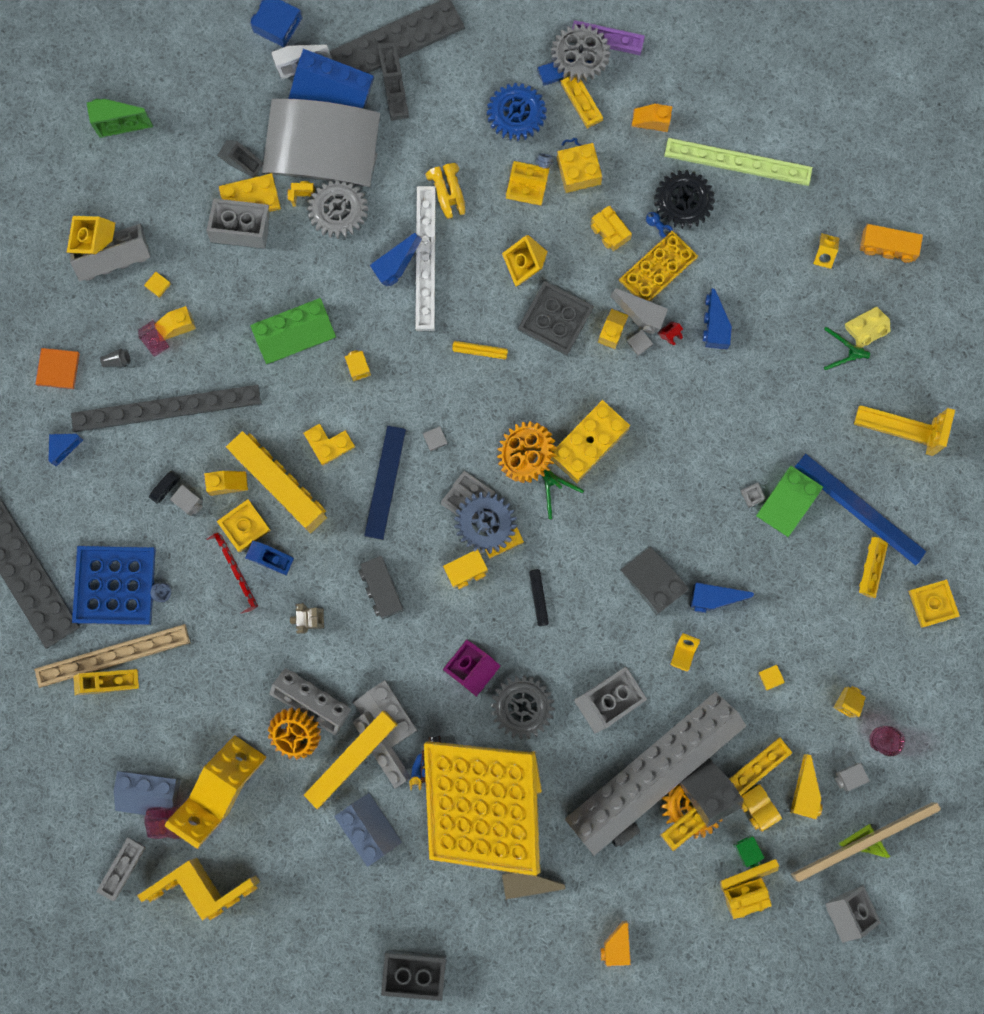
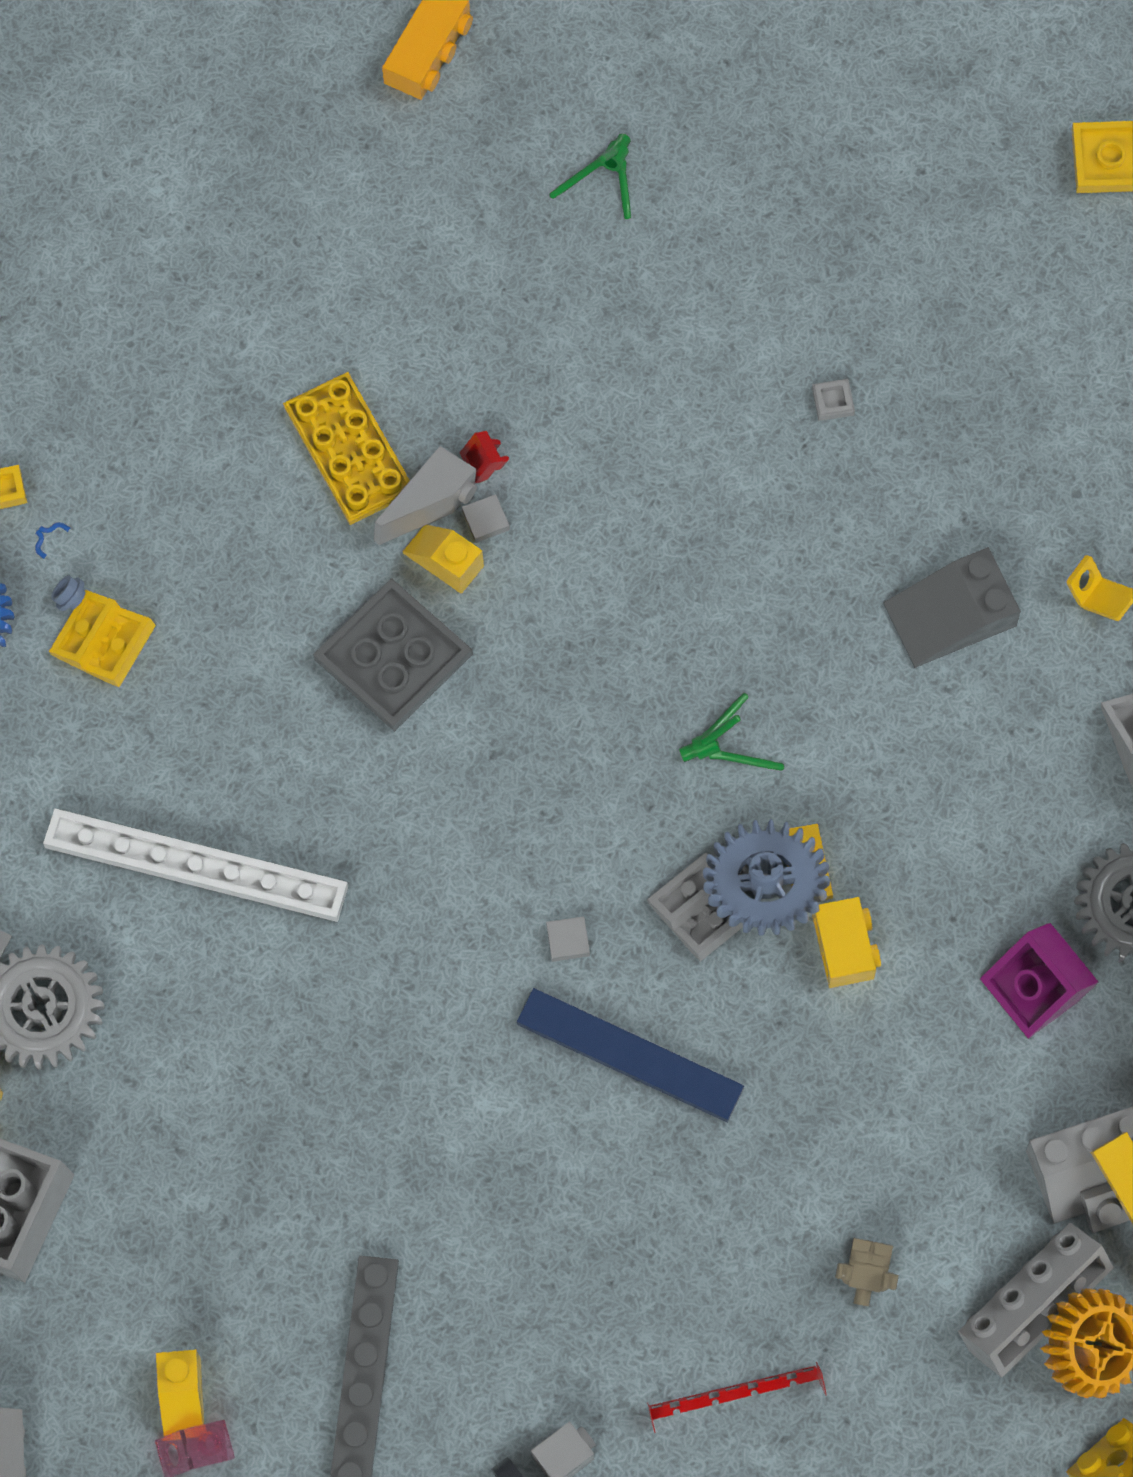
camera: 75 degrees left, 10 degrees down
yellow tile [144,271,171,298] -> none
yellow slope [204,471,248,496] -> none
yellow plate [217,499,271,553] -> none
yellow brick [226,431,327,534] -> none
blue slope [245,541,294,576] -> none
bright green slope [250,298,336,365] -> none
yellow plate [303,424,355,466] -> none
yellow brick [344,350,371,382] -> none
dark grey brick [358,556,404,620] -> none
blue slope [370,233,422,286] -> none
yellow piece [425,163,465,219] -> none
yellow axle [452,341,508,359] -> none
light orange gear [497,421,557,483] -> none
yellow slope [502,235,548,287] -> none
black axle [529,569,549,626] -> none
yellow brick [551,400,630,484] -> none
yellow brick [557,143,603,193] -> none
yellow brick [591,205,632,251] -> none
light orange slope [632,104,673,132] -> none
blue arm [646,212,673,238] -> none
black gear [654,170,715,229] -> none
yellowish green tile [664,138,813,186] -> none
blue slope [690,583,754,613] -> none
blue slope [702,288,732,350] -> none
bright green slope [756,466,823,537] -> none
blue tile [795,454,926,566] -> none
yellow bracket [813,233,839,269] -> none
light yellow bracket [845,306,891,348] -> none
yellow bracket [854,406,955,456] -> none
yellow plate [859,537,888,598] -> none

